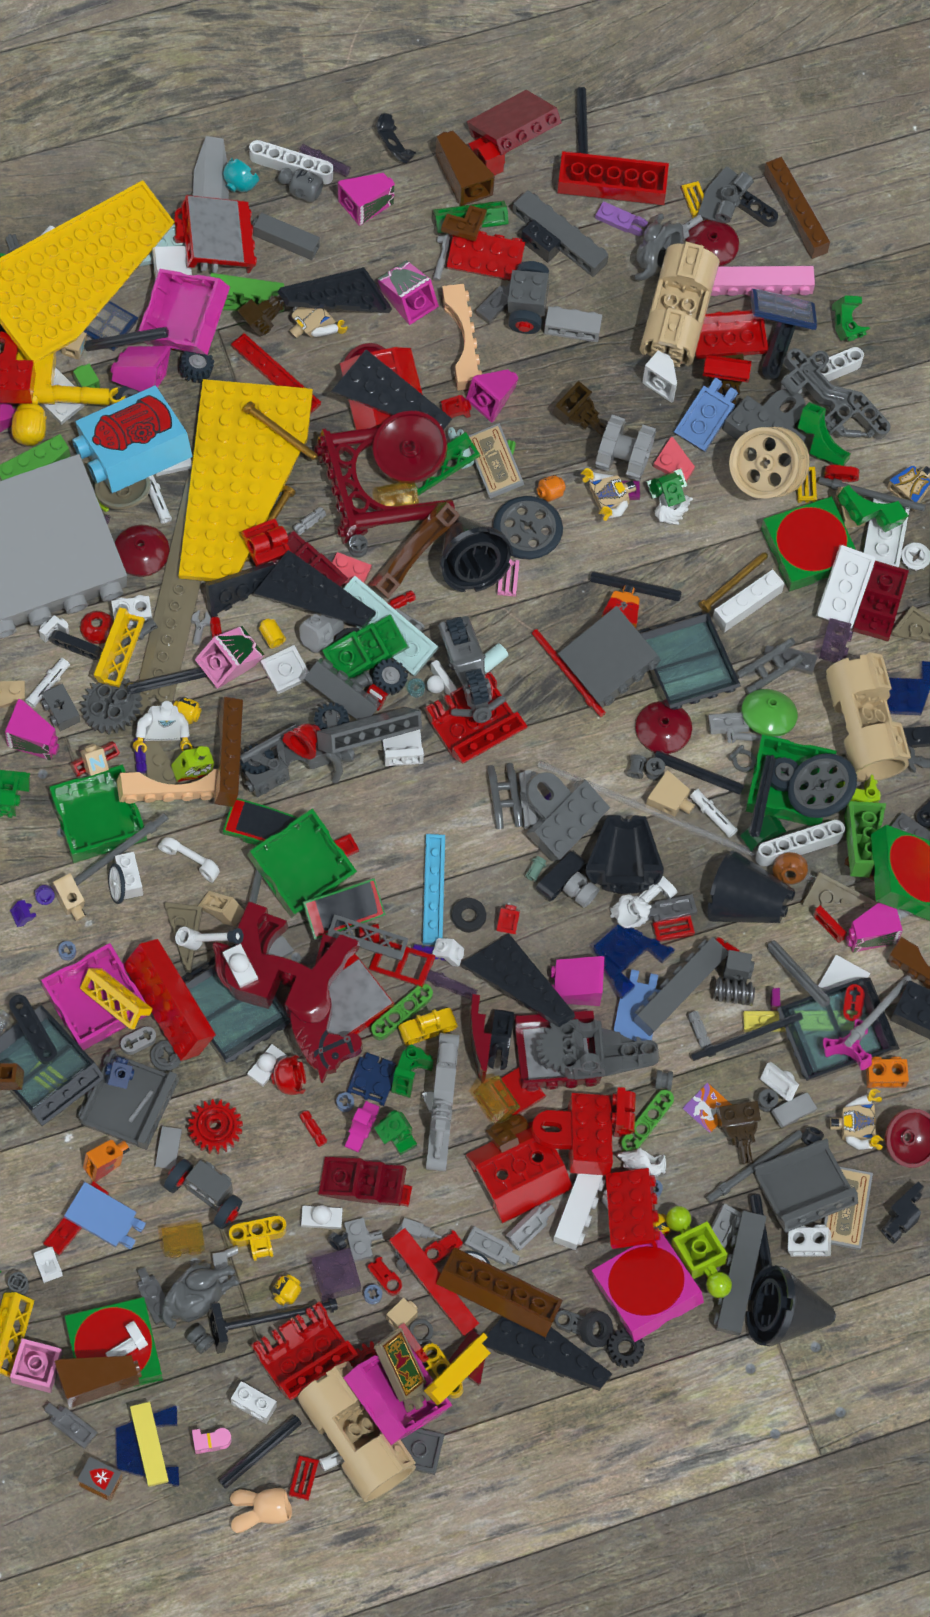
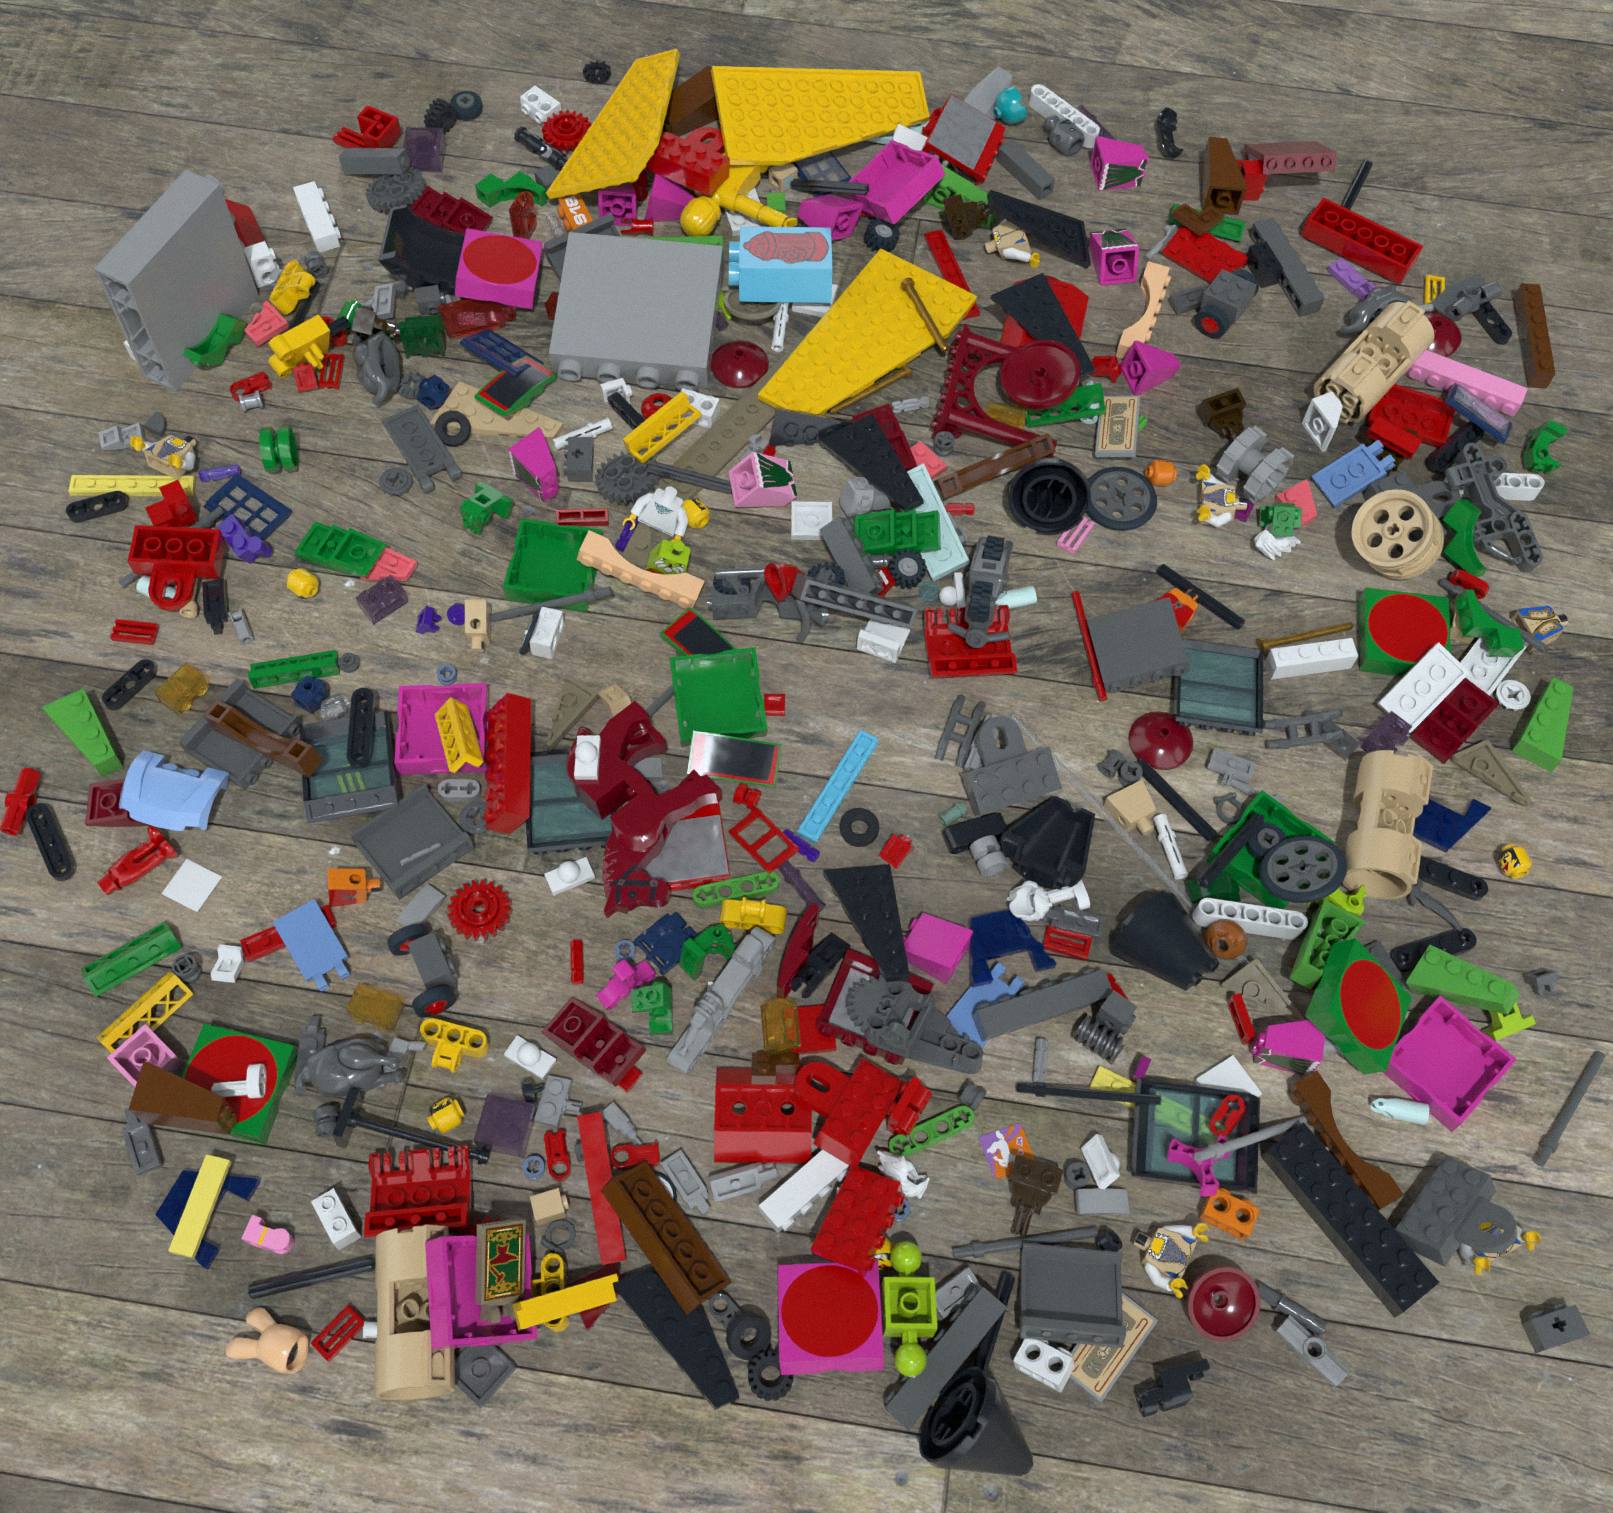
camera: 30 degrees right, 5 degrees down
piece [78,1457,123,1502] -> none
tan brick [80,744,109,776] -> none
dark blue brick [104,1057,134,1089] -> none
dark grey pin [122,618,158,646] -> none
white piece [158,837,220,883] -> none
white piece [175,927,243,950] -> none
reddish brown arch [214,697,243,807] -> none
red plate [241,519,291,567] -> none
yellow brick [259,618,286,649] -> none
red cylinder [271,1055,306,1095] -> none
dark grey fence [327,914,409,961] -> none
tile [398,1323,429,1363] -> none
white bracket [432,938,464,967] -> none
light grey brick [544,306,602,342] -> none
bright green dish [741,689,798,737] -> none
dark grey axle [768,940,830,1007] -> none
yellow tile [797,467,817,503] -> none

